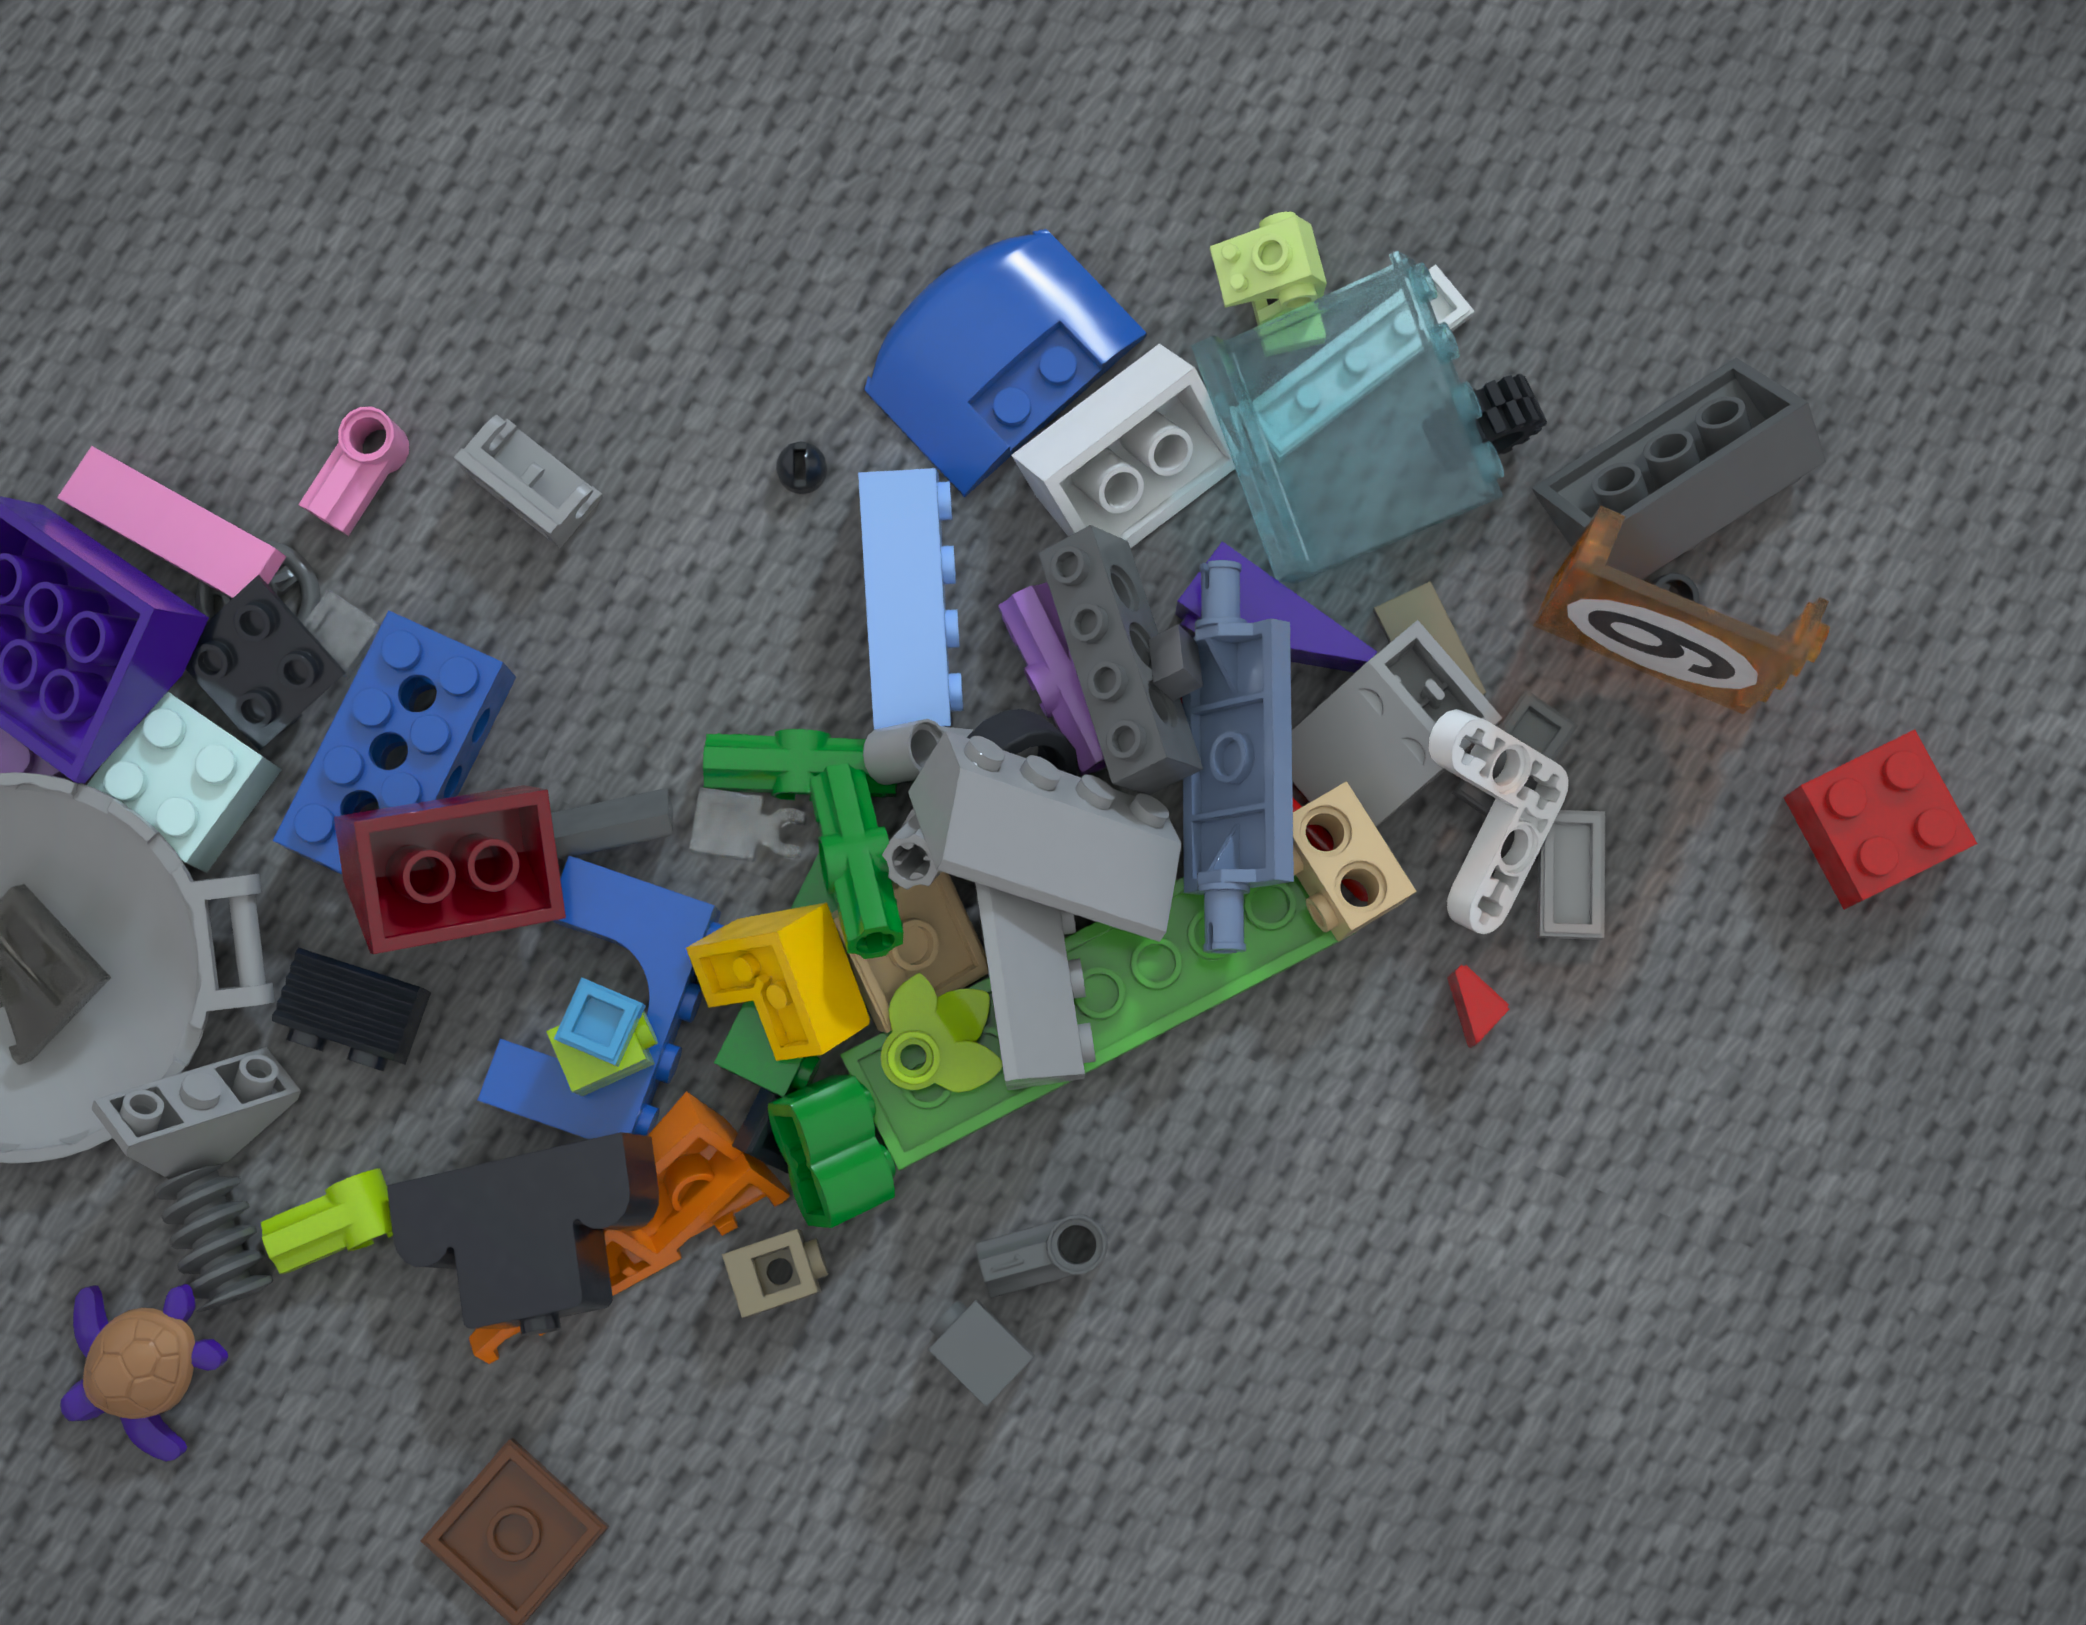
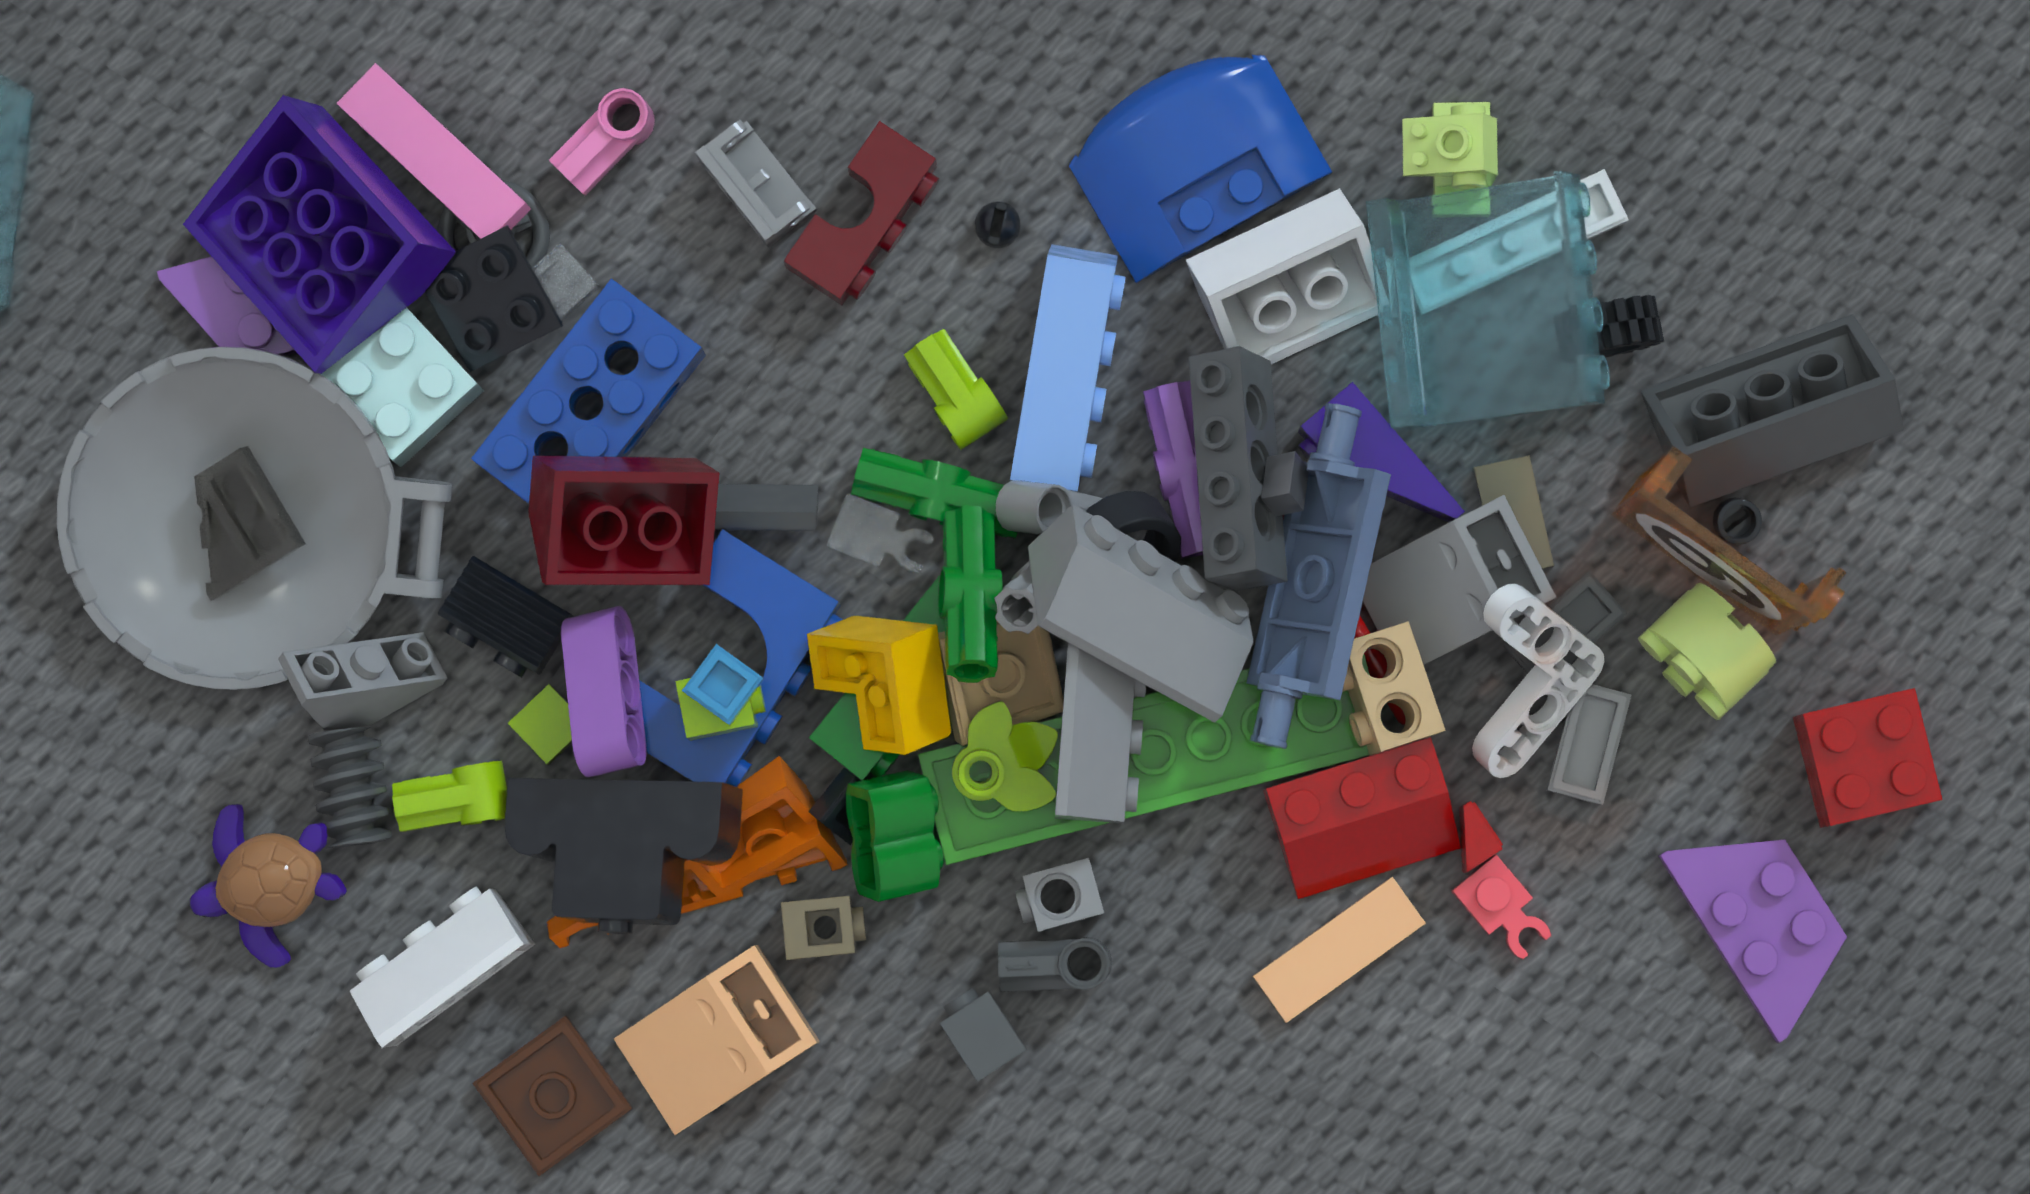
camera: 15 degrees right, 5 degrees up
none -> white slope [350,886,535,1048]
none -> lime tile [508,684,572,765]
none -> medium lavender beam [561,606,647,777]
none -> light nougat slope [614,945,820,1135]
none -> dark red arch [784,121,939,306]
none -> lime piece [904,329,1008,450]
none -> light grey brick [1015,858,1104,932]
none -> light nougat tile [1252,877,1426,1023]
none -> red slope [1263,737,1461,899]
none -> coral plate [1451,854,1551,959]
none -> yellowish green brick [1638,583,1776,720]
none -> medium lavender wing [1658,840,1847,1043]

